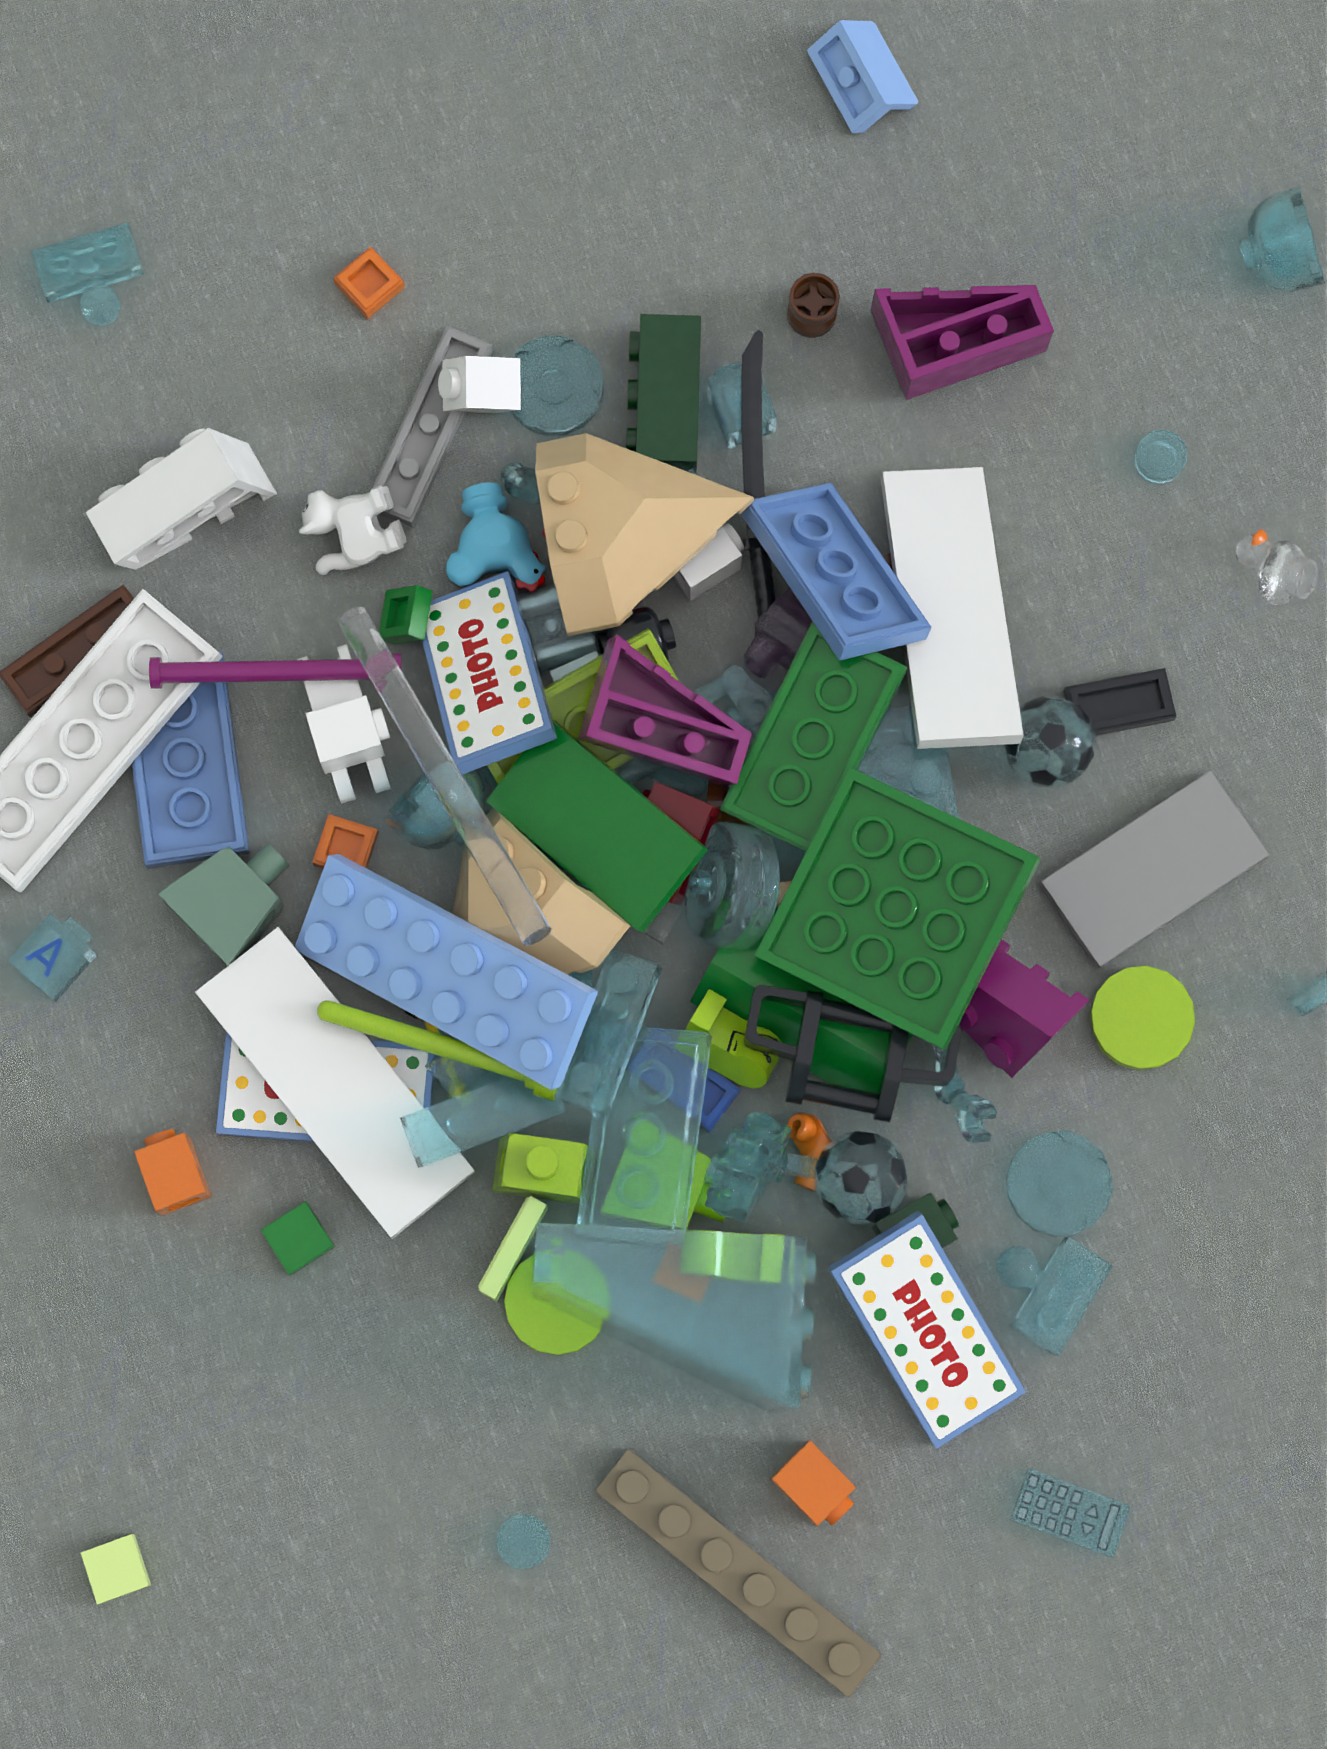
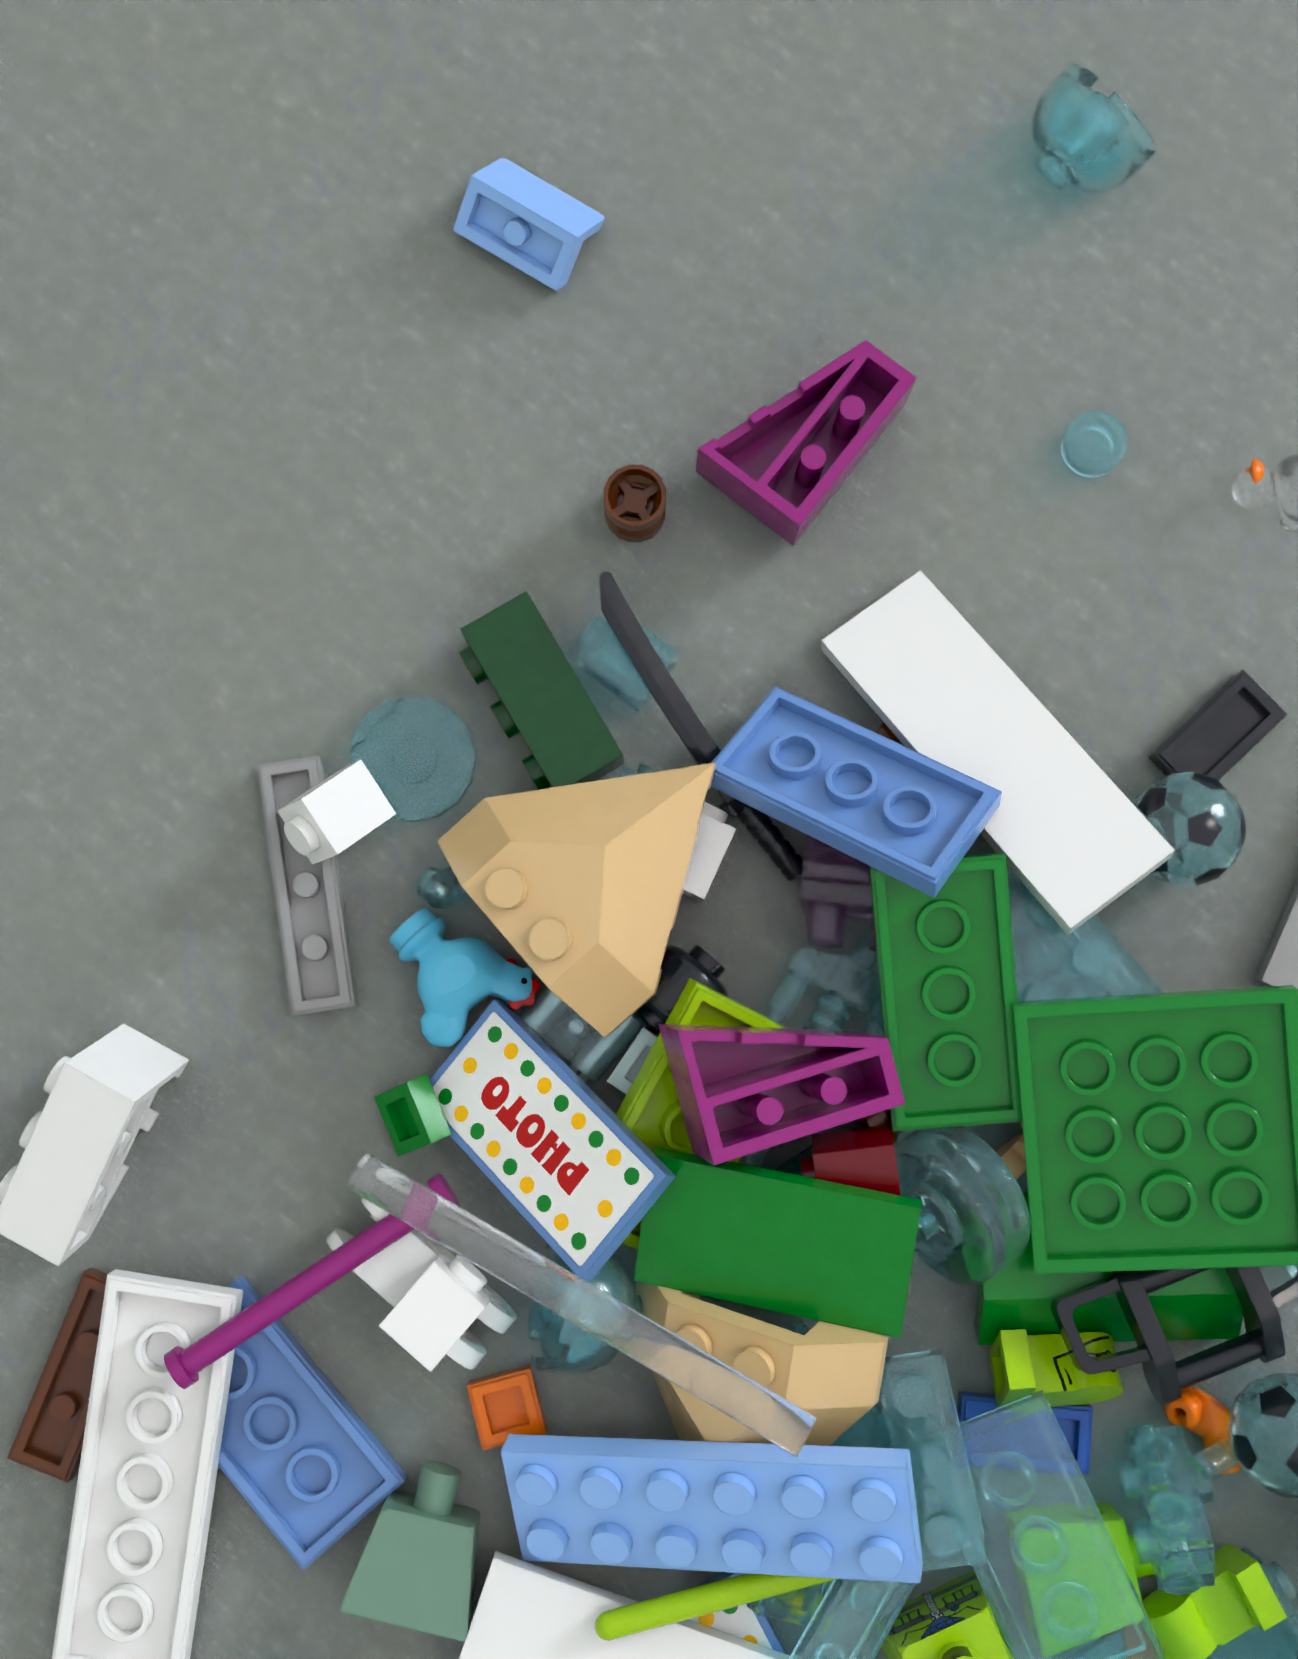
camera: 30 degrees left, 5 degrees up
white animal [299,485,407,575] -> none
orange tile [333,246,405,319] -> none

